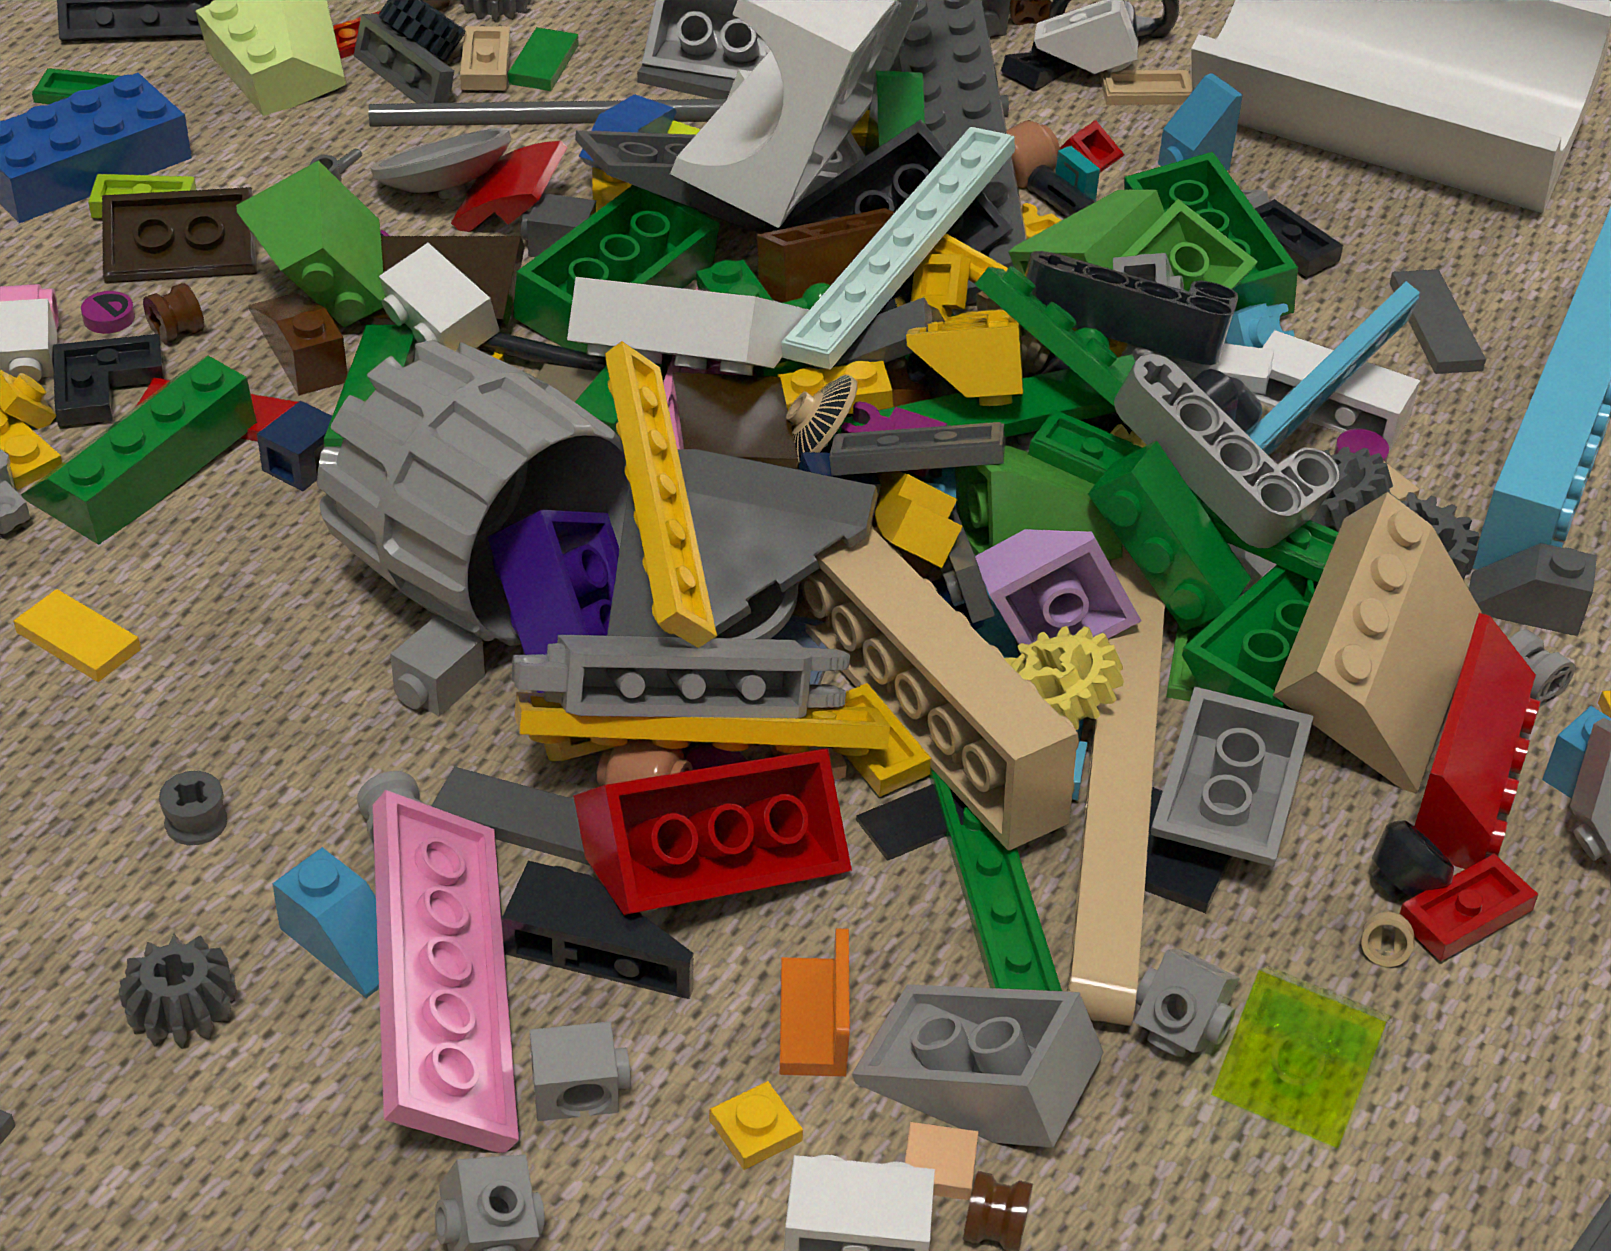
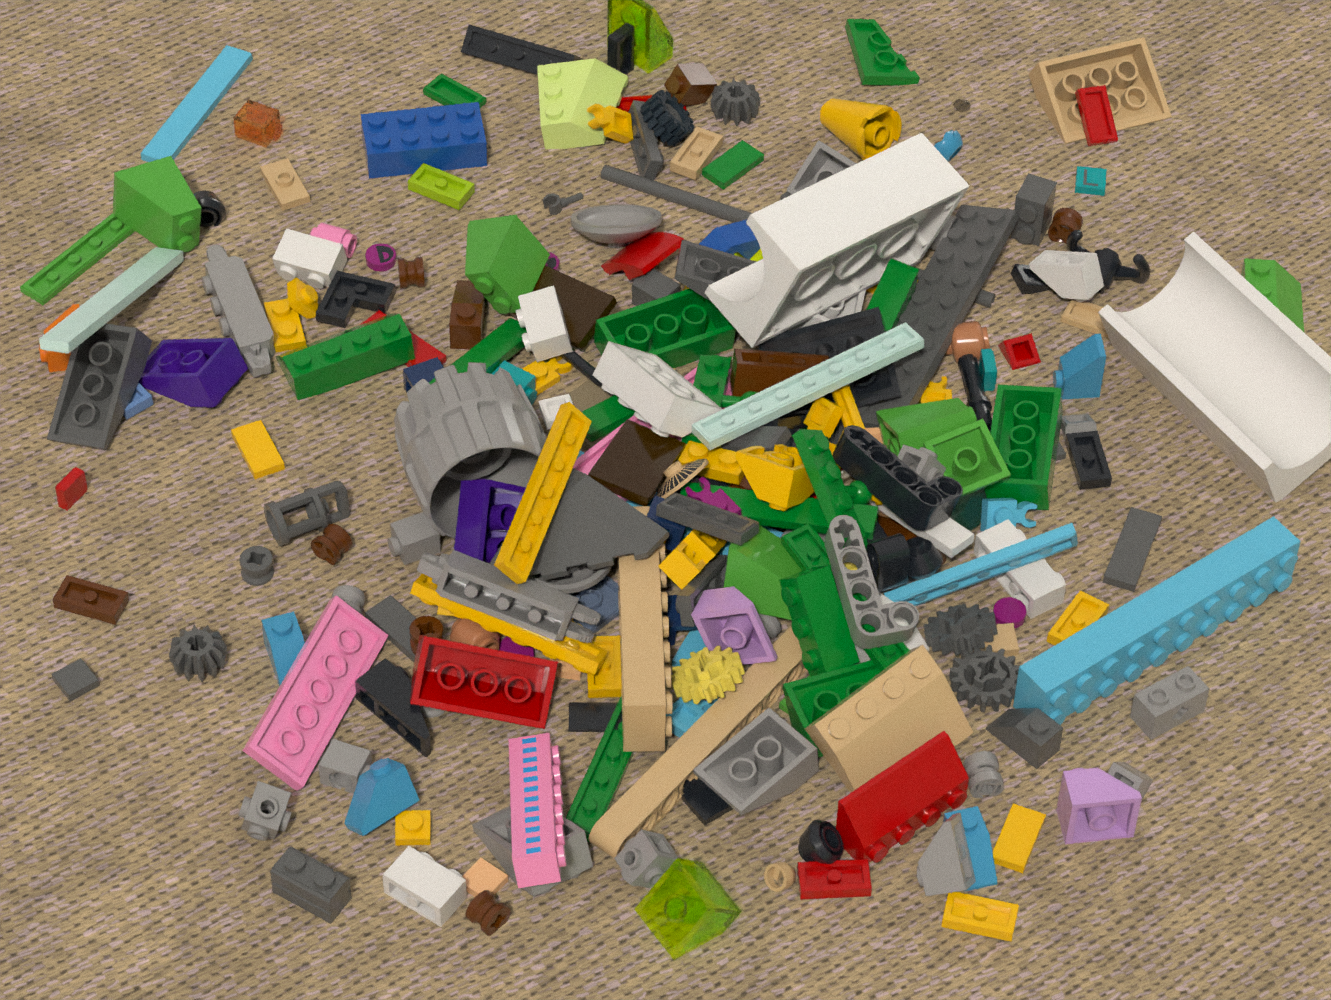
camera: 30 degrees right, 5 degrees up
dark brown tile [102,187,257,283] -> none
orange panel [779,928,850,1077] -> none
none -> dark grey piece [264,481,350,546]
none -> reddish brown wheel [311,523,353,565]
none -> dark azure slope [344,758,420,836]
none -> reddish brown wheel [409,616,443,655]
none -> bright pink brick [508,733,567,888]
none -> yellow plate [587,104,633,144]
none -> yellow plate [1047,590,1109,646]

